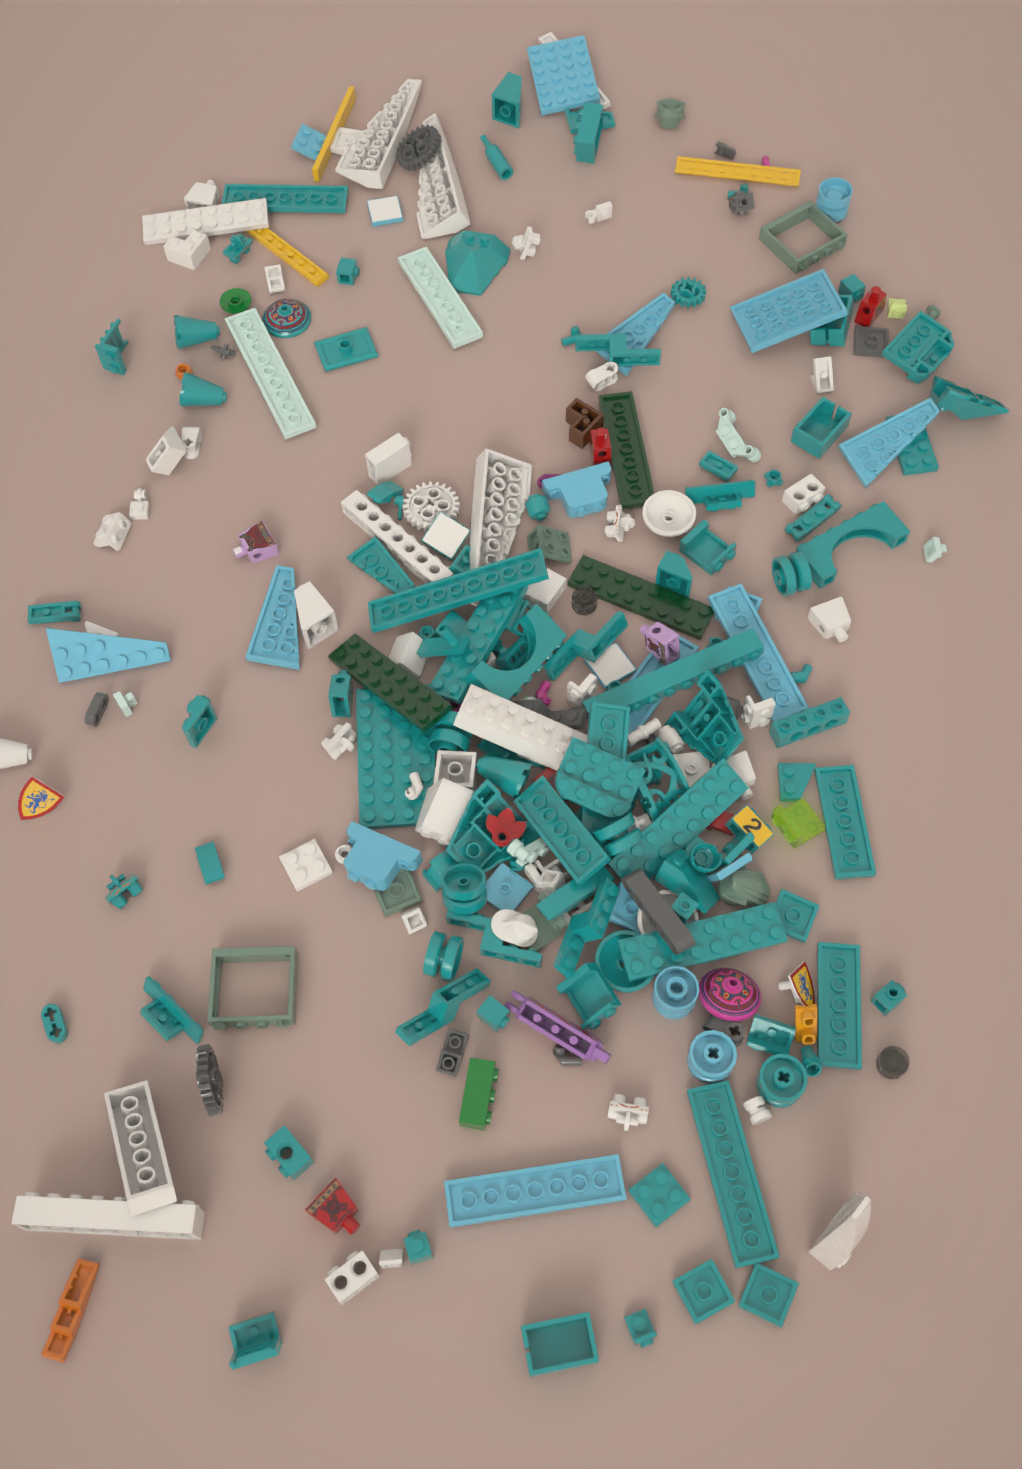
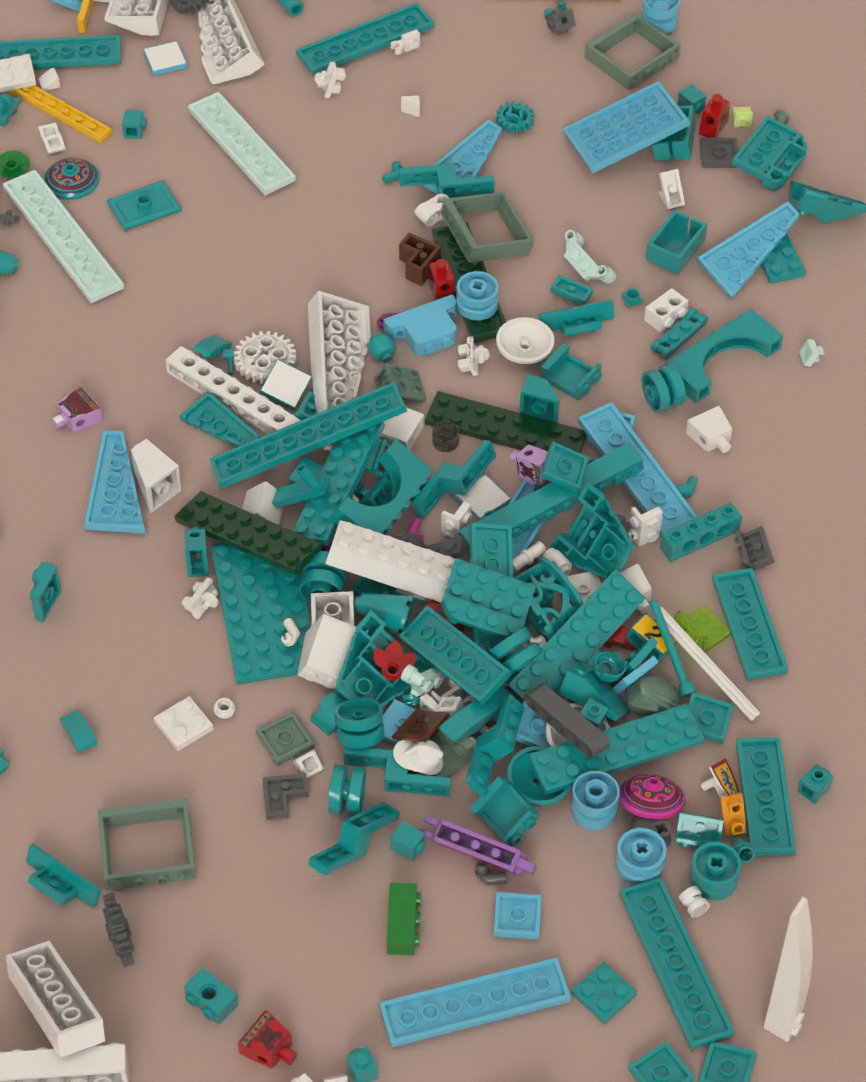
camera: 10 degrees left, 10 degrees down
medium azure brick [344,821,423,891] -> none
white brick [365,433,412,485] -> none
teal plate [418,626,435,639] -> none
dark grey slope [436,1029,470,1077] -> none
teal wedge [445,230,511,296] -> none
white hips [608,1094,649,1131] -> none
teal wing [777,763,816,802] -> none
clear smoke wheel [876,1046,910,1080] -> none
none -> white slope [38,67,60,91]
none -> dark grey plate [263,773,309,820]
none -> teal plate [296,2,435,76]
none -> reddish brown piece [392,710,449,742]
none -> white slope [401,95,420,117]
none -> sand green window [440,191,533,263]
none -> medium azure wheel [456,271,499,320]
none -> medium azure plate [493,892,542,940]
none -> teal tile [540,441,589,493]
none -> teal piece [650,599,697,698]
none -> white axle [653,607,760,721]
none -> dark grey bracket [735,526,775,571]

